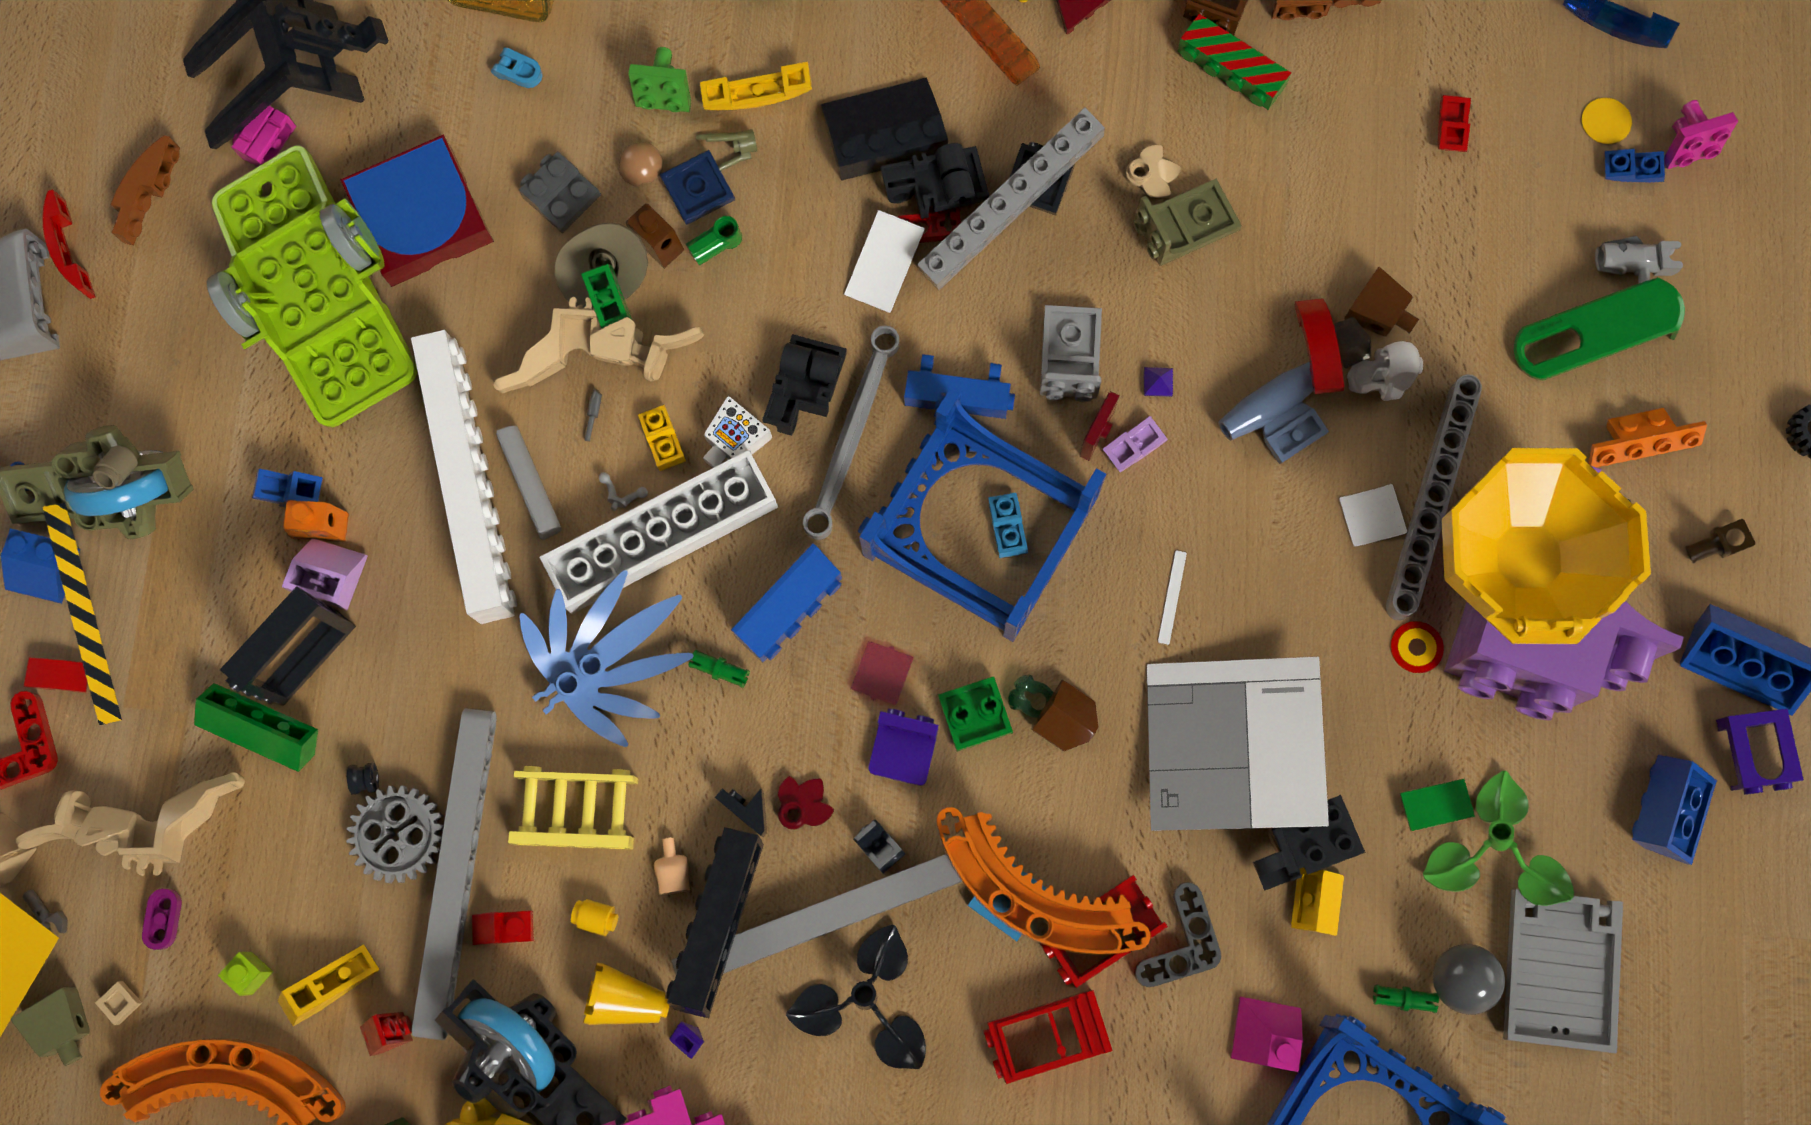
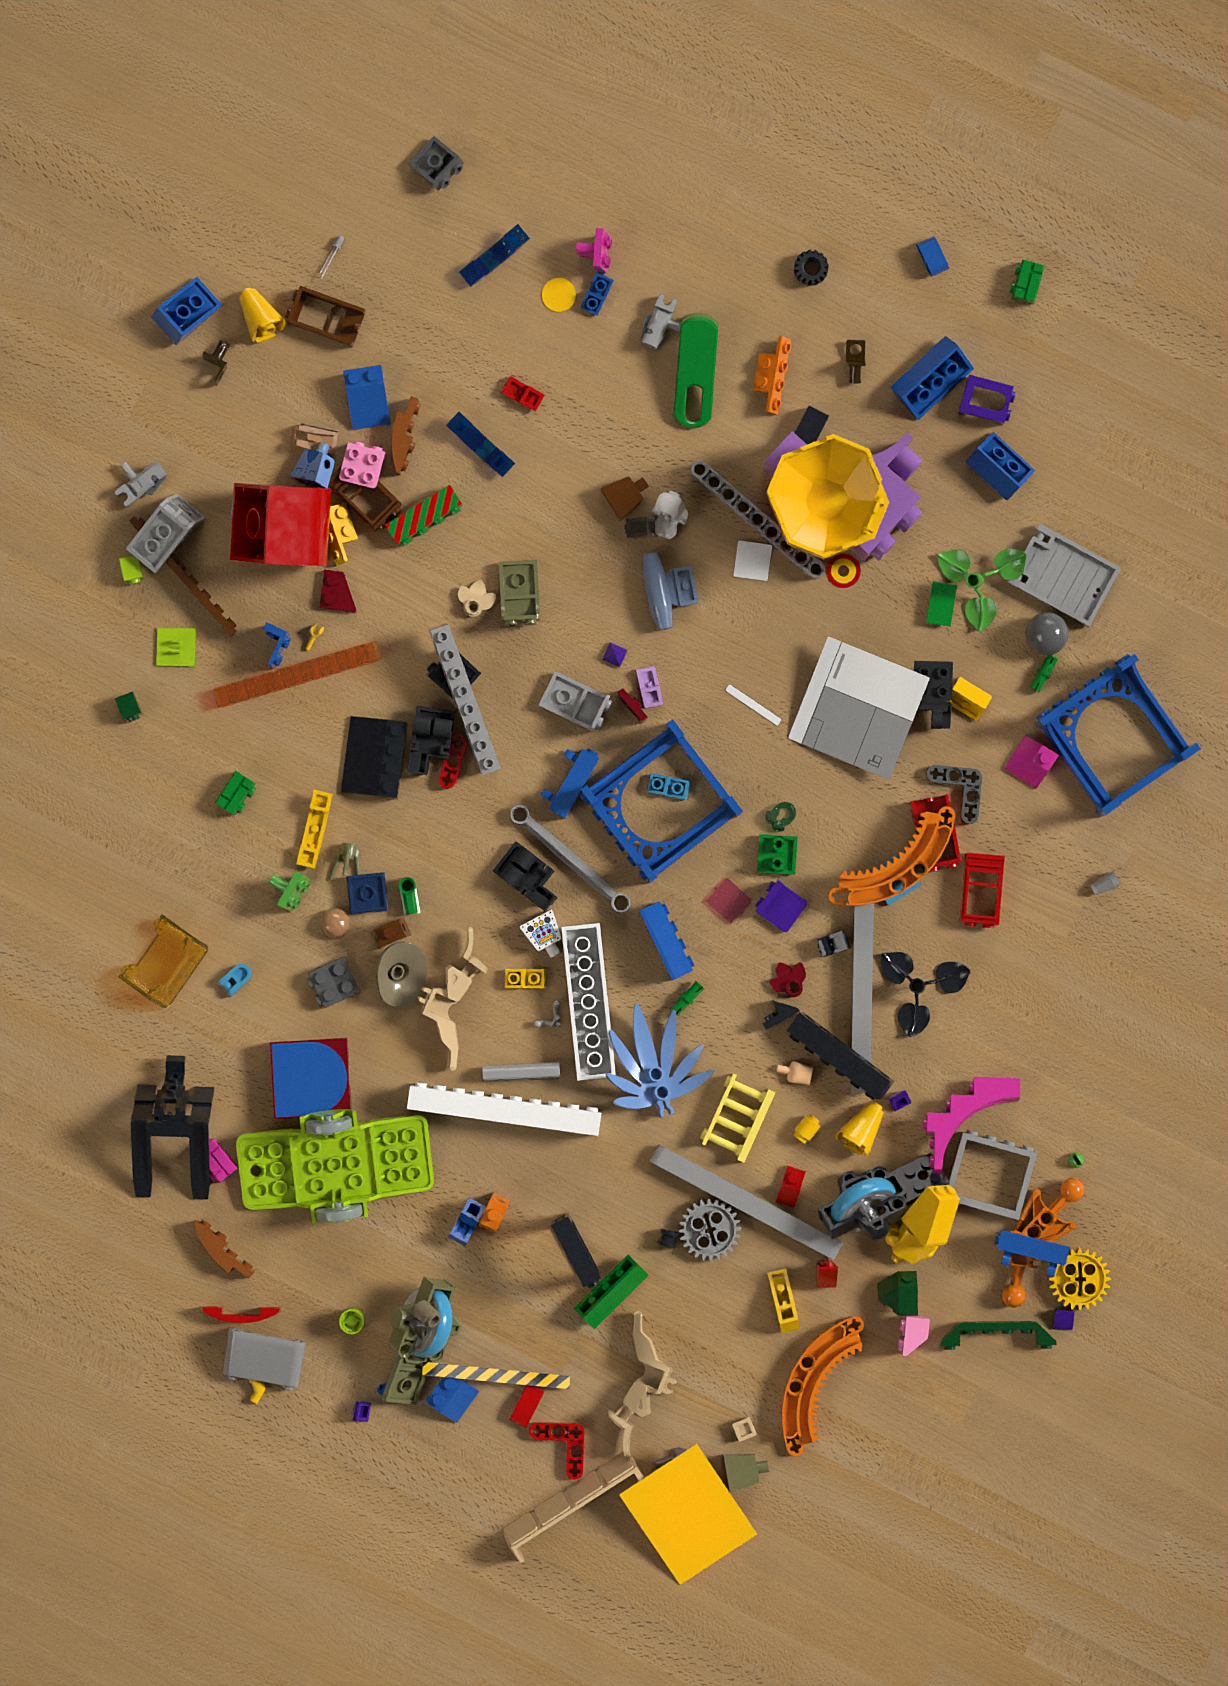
camera: 75 degrees left, 10 degrees up
magenta plate [142,889,182,950] -> none
lime brick [218,952,273,996] -> none
lavender slope [282,538,368,610] -> none
green brick [581,264,632,329] -> none
dark grey piece [584,388,602,442] -> none
white sticker [844,210,925,313] -> none
reddish brown slope [1031,680,1099,751] -> none
red slope [1294,298,1345,394] -> none
none -> lime wheel [339,1308,365,1334]
none -> clear blue slope [446,412,515,477]

